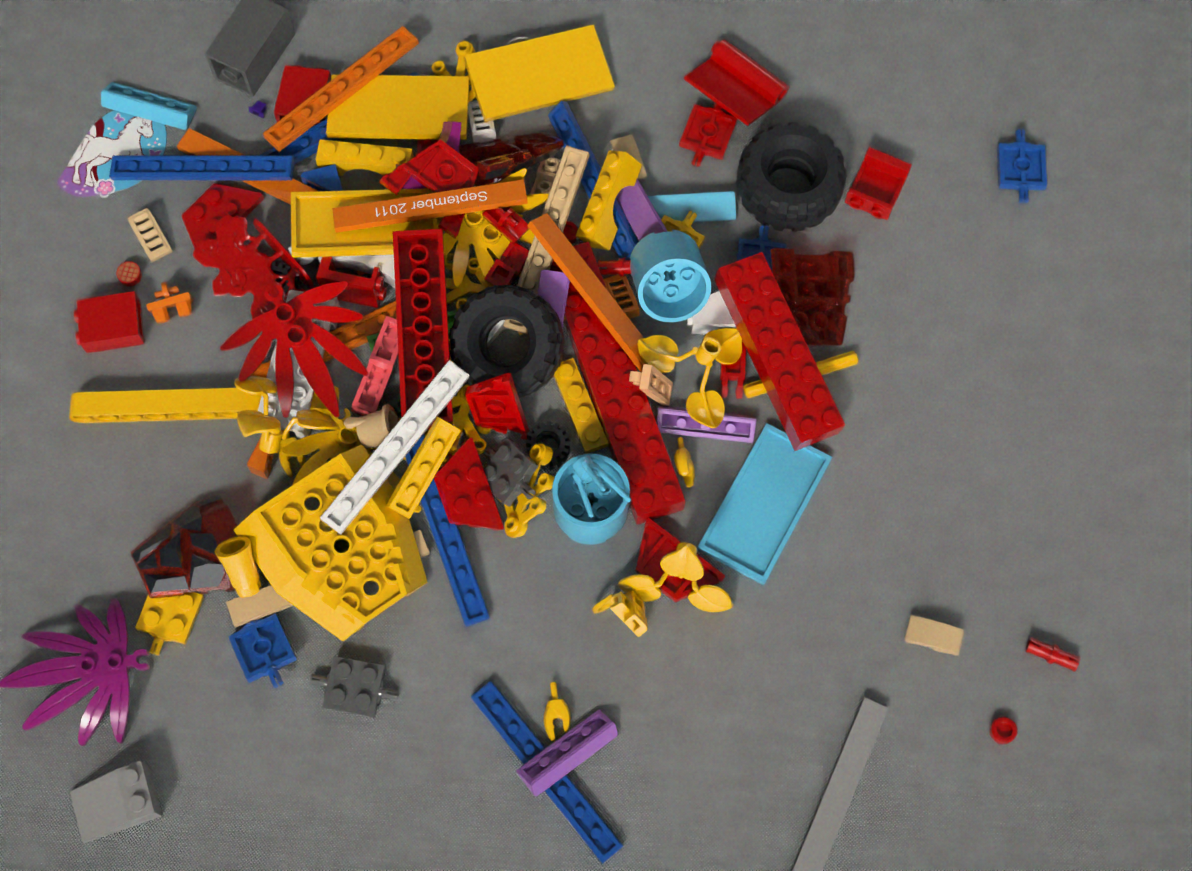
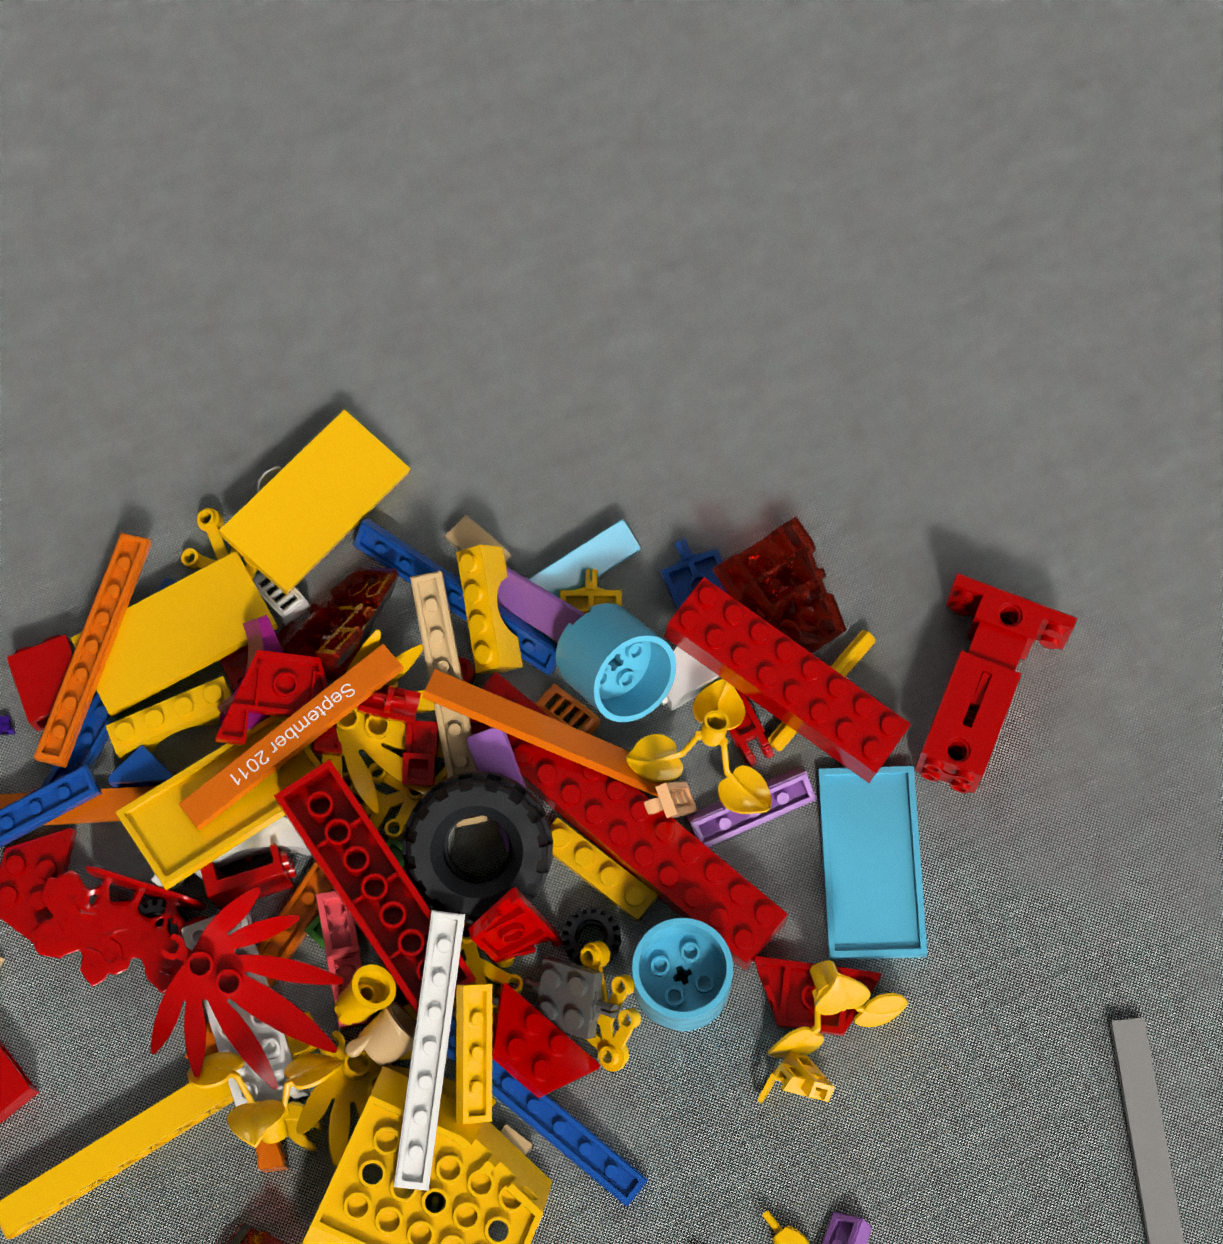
camera: 25 degrees left, 0 degrees up
orange hips [146,282,194,324] -> none
tan slope [530,157,561,204] -> none
medium azure plant [572,456,631,517] -> none
red pin [597,258,631,277] -> none
yellow hand [674,437,695,488] -> none
red plate [679,103,738,167] -> none
red door [684,39,789,126] -> none
black tyre [736,122,846,232] -> none
red panel [844,147,912,221] -> none
tan slope [905,615,965,656] -> none
blue plate [997,129,1047,204] -> none
none -> yellow plant [334,964,396,1026]
none -> red brick [915,573,1077,794]

